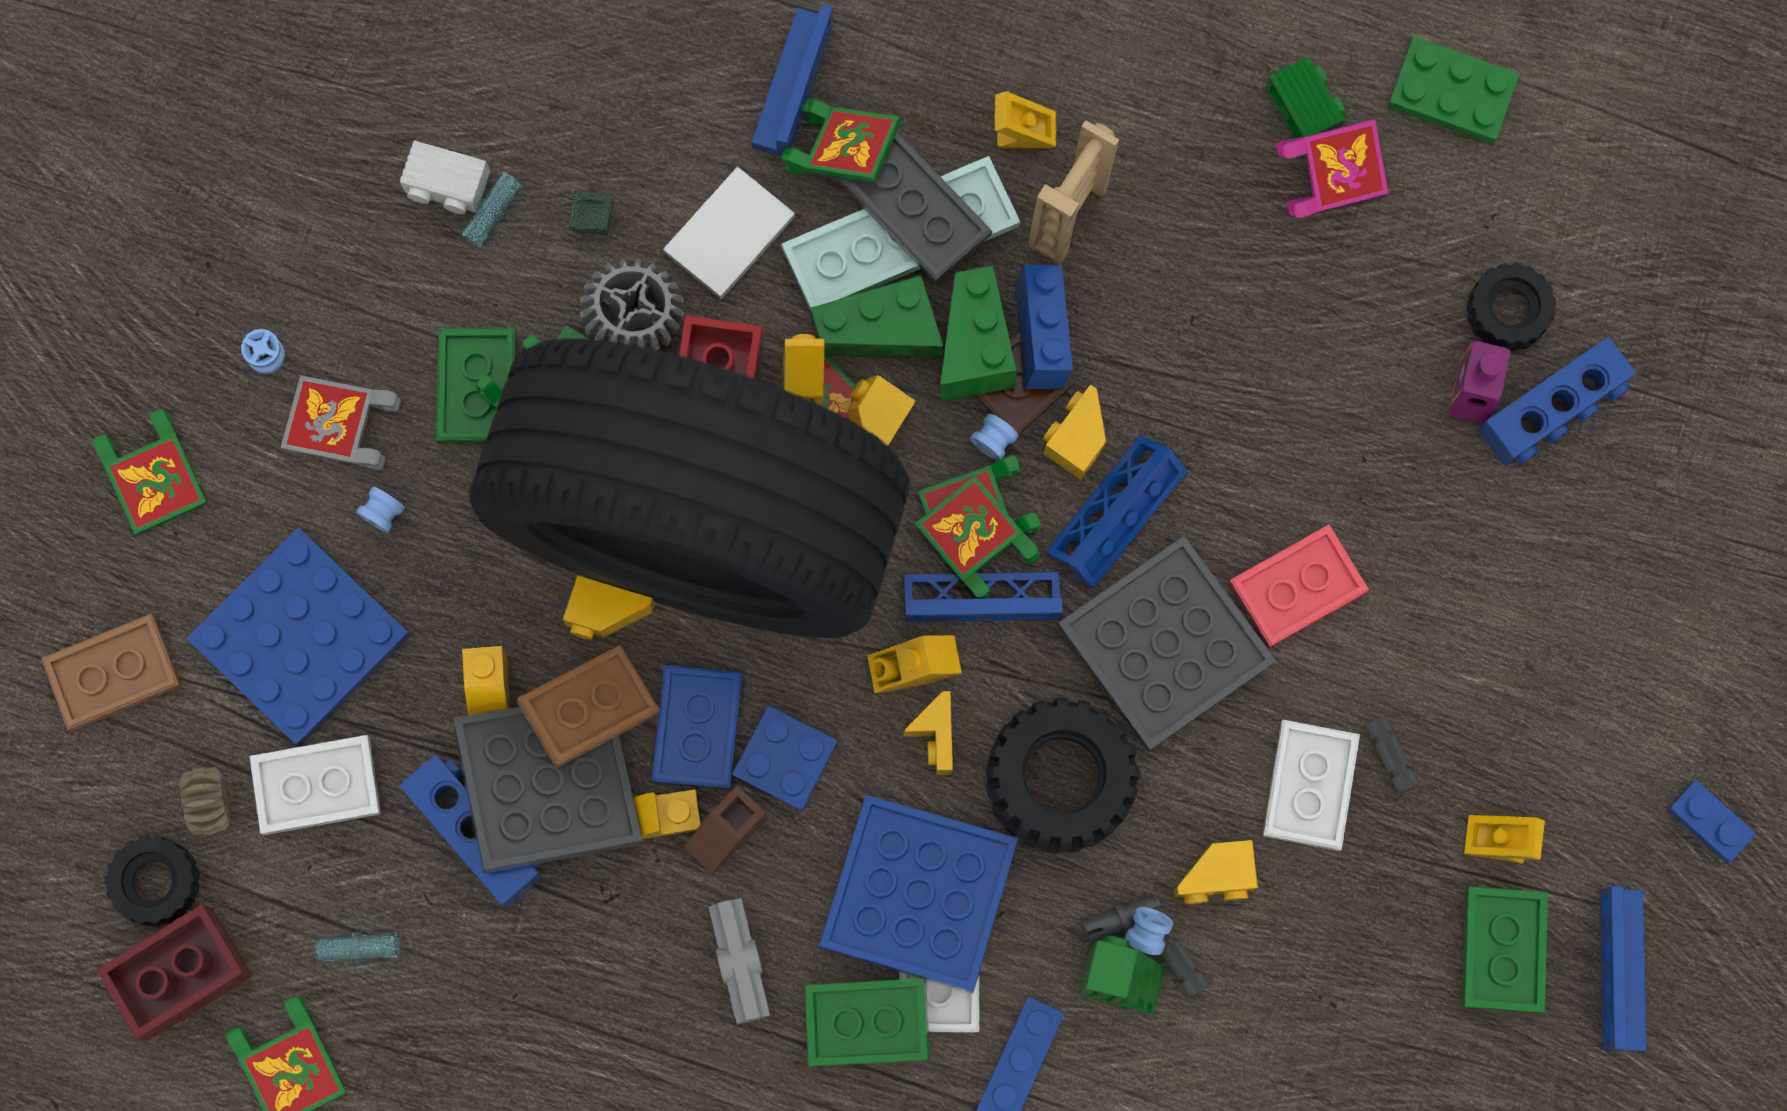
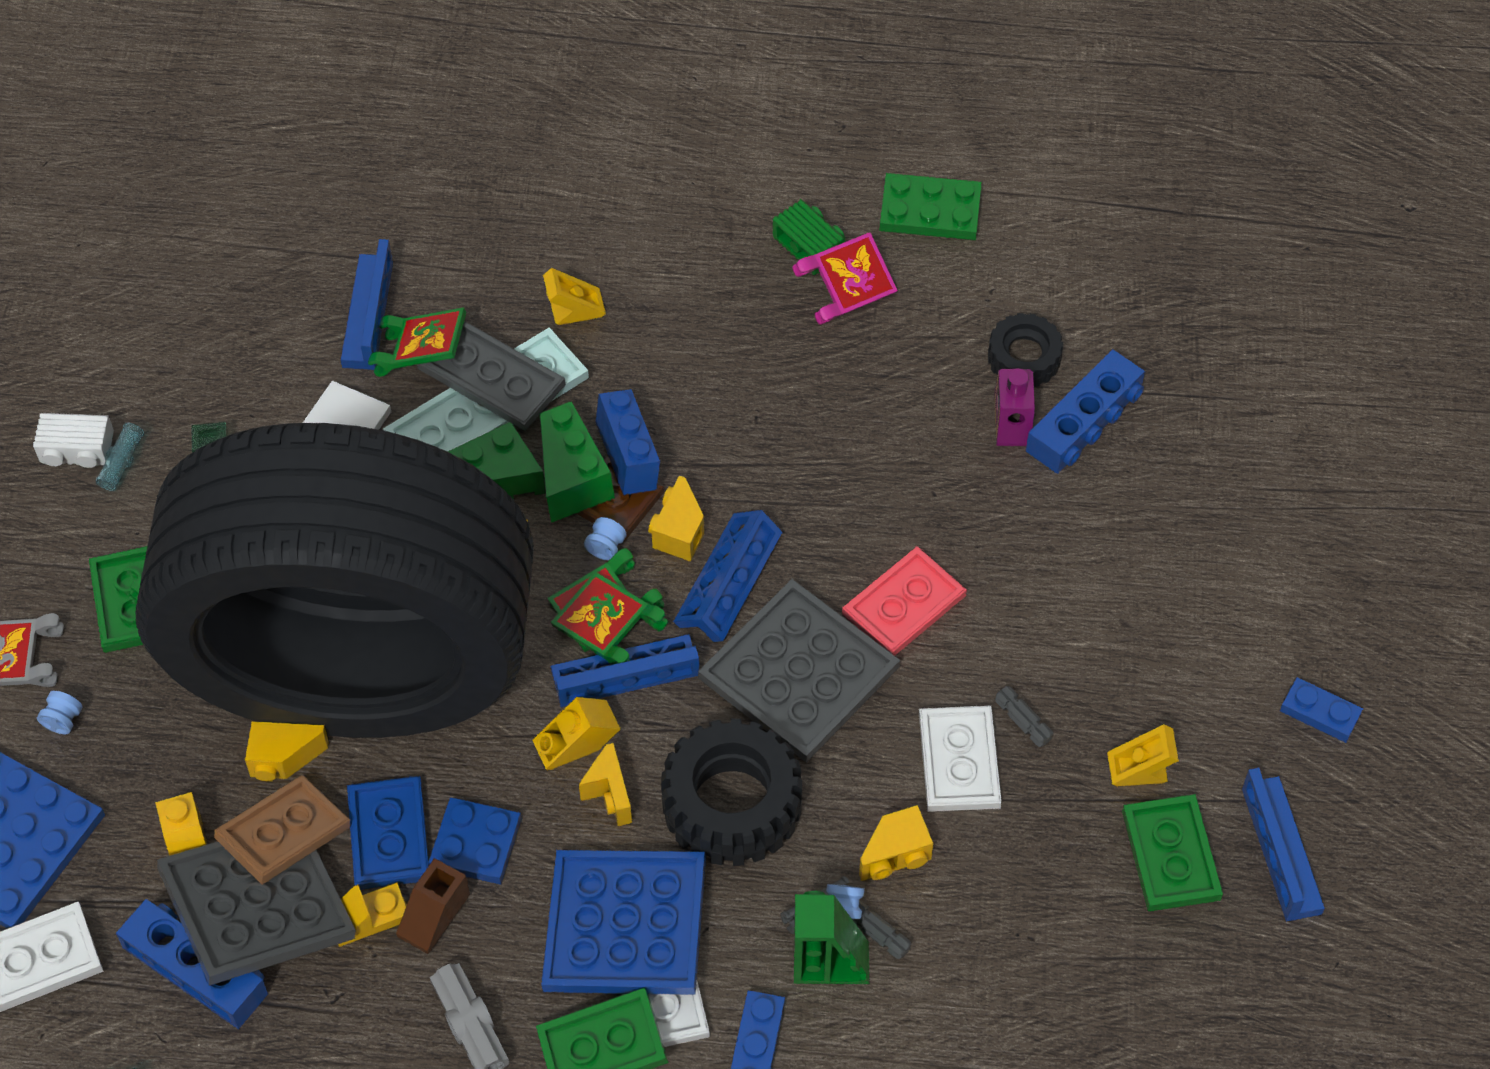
camera: 10 degrees left, 20 degrees down
tan fence [1028,120,1119,265] -> none

